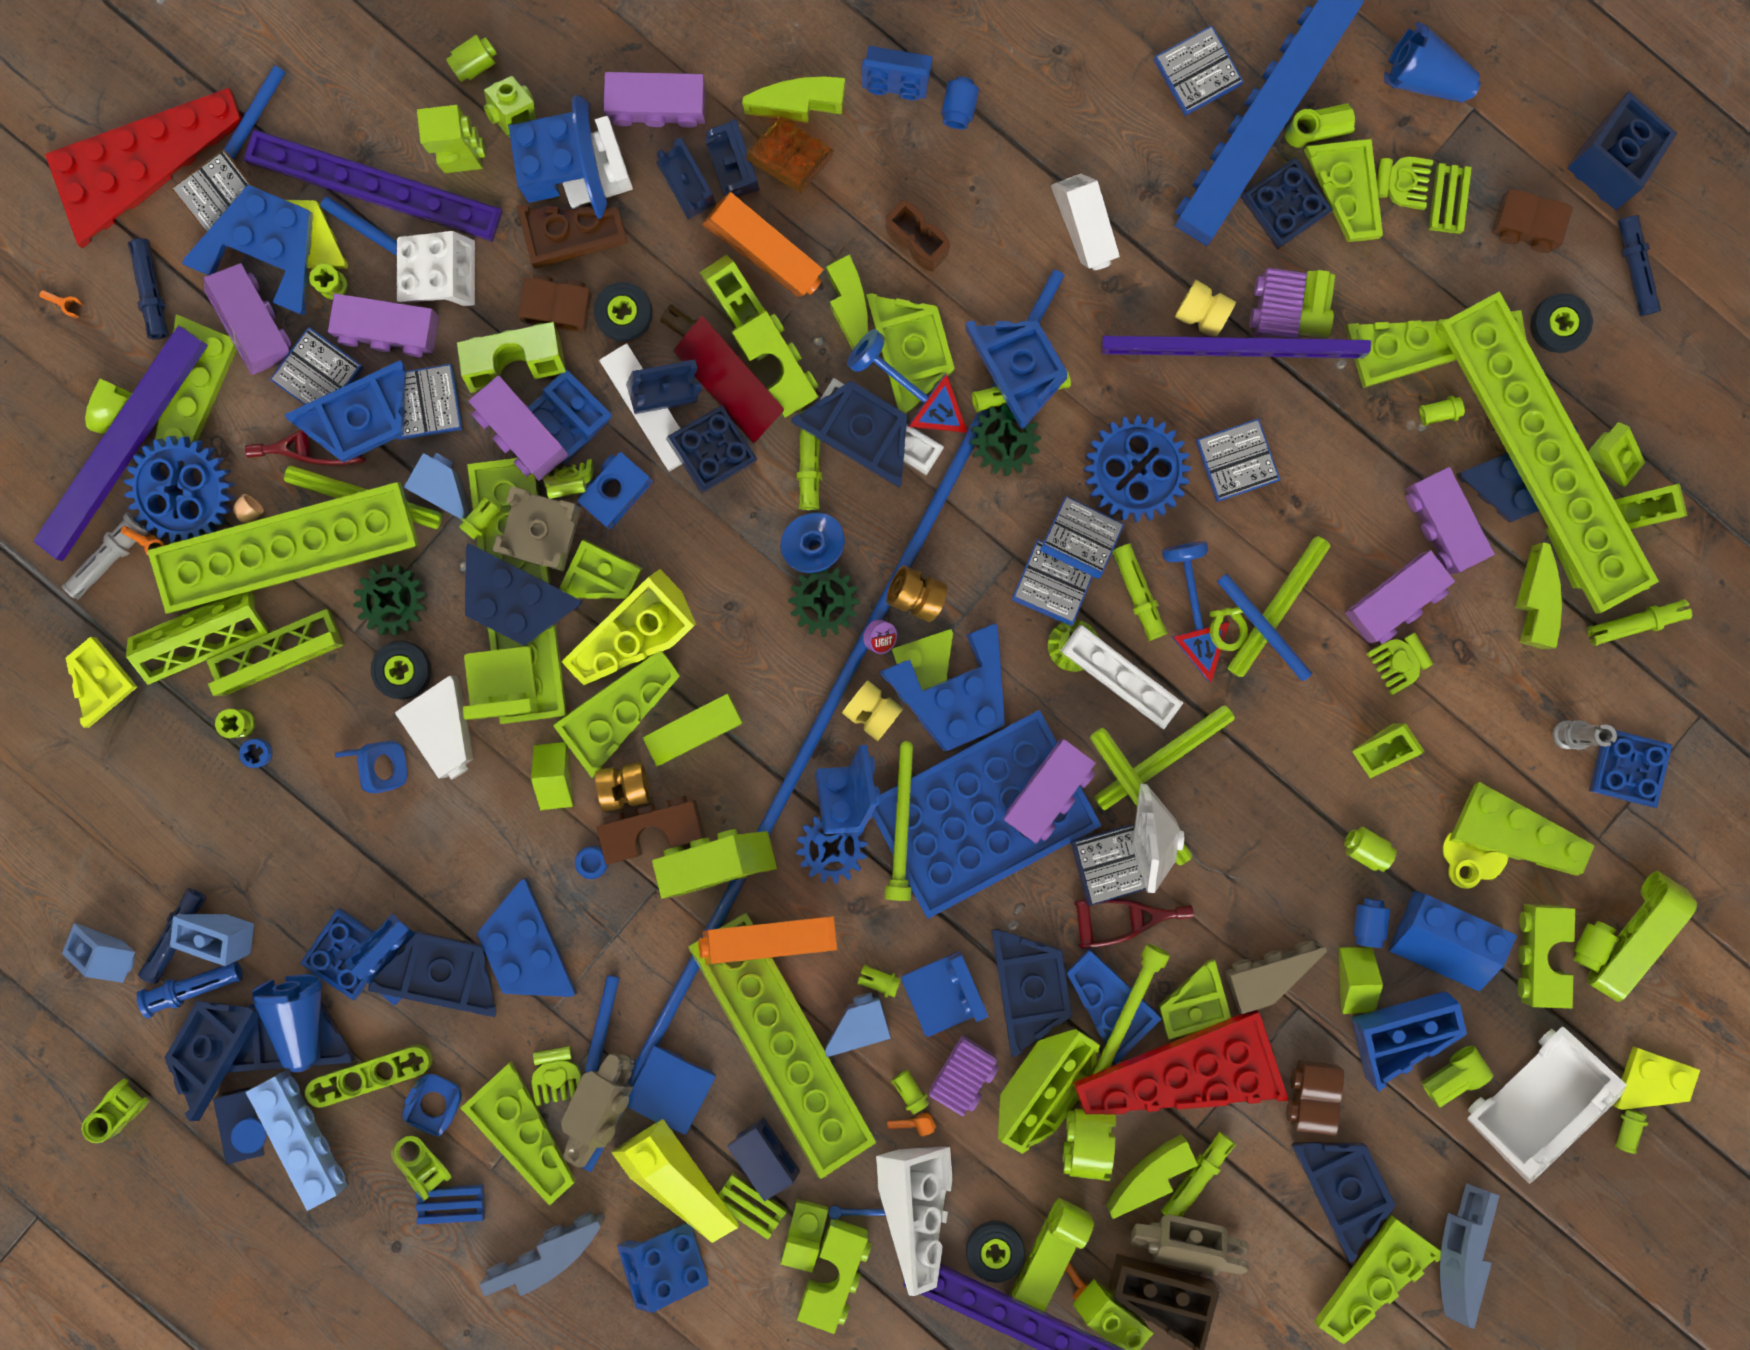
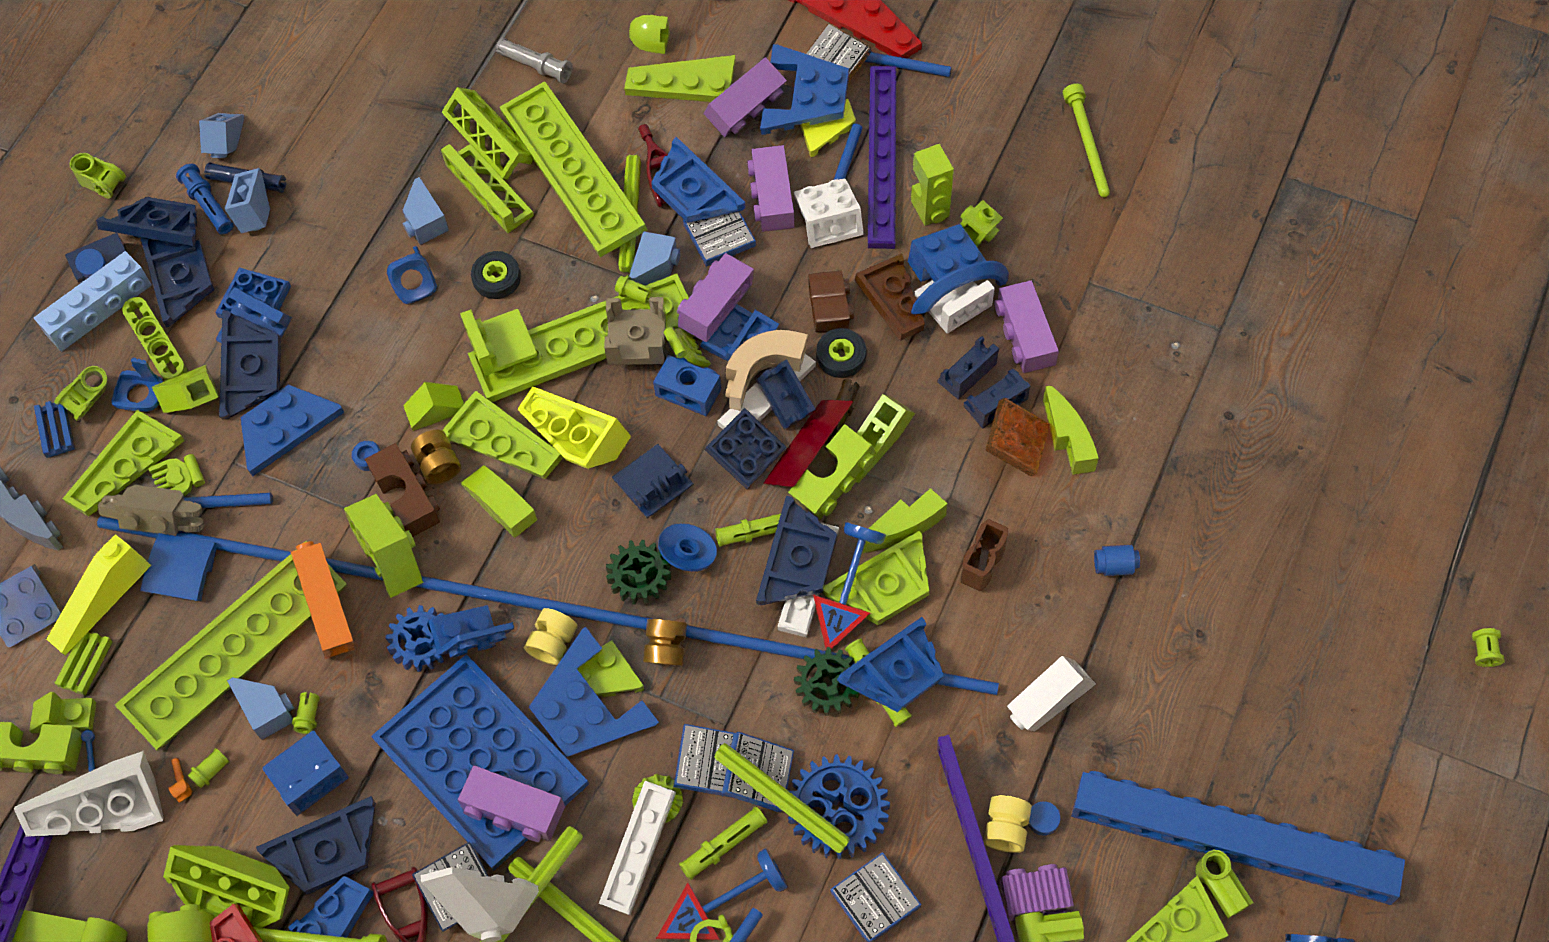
camera: 80 degrees right, 25 degrees down
dark purple tile [33,325,208,561] -> none
neon yellow wing [65,637,138,728] -> none
orange hand [121,526,165,556] -> none
blue gear [124,436,235,543] -> none
dark blue pin [128,238,169,340] -> none
lime bush [215,709,255,738] -> none
light nougat hinge [233,494,264,523] -> none
blue bush [239,738,273,768] -> none
blue cone [252,974,322,1072] -> none
light grey tile [270,327,364,405] -> none
lime bush [309,263,348,300] -> none
dark green gear [353,564,428,636] -> none
white slope [395,676,473,780] -> none
lime brick [446,34,497,82] -> none
lime arch [457,322,566,393] -> none
dark blue wing [465,543,583,646] -> none
lime wing [559,539,643,599] -> none
orange slope [701,192,824,297] -> none
dark blue hinge [727,1117,800,1202] -> none
blue bracket [862,46,933,101] -> none
medium lavender tile [863,620,897,654] -> none
lime piece [885,741,913,901] -> none
medium lavender brick [928,1034,999,1116] -> none
black bush [966,1221,1025,1283] -> none
light grey tile [1153,26,1244,116] -> none
dark blue tile [1241,157,1333,250] -> none
none -> lime slope [152,365,218,413]
none -> medium blue slope [402,177,449,245]
none -> dark blue hinge [612,444,694,519]
none -> lime axle [714,743,850,853]
none -> tan arch [725,330,808,411]
none -> blue tile [1028,801,1060,836]

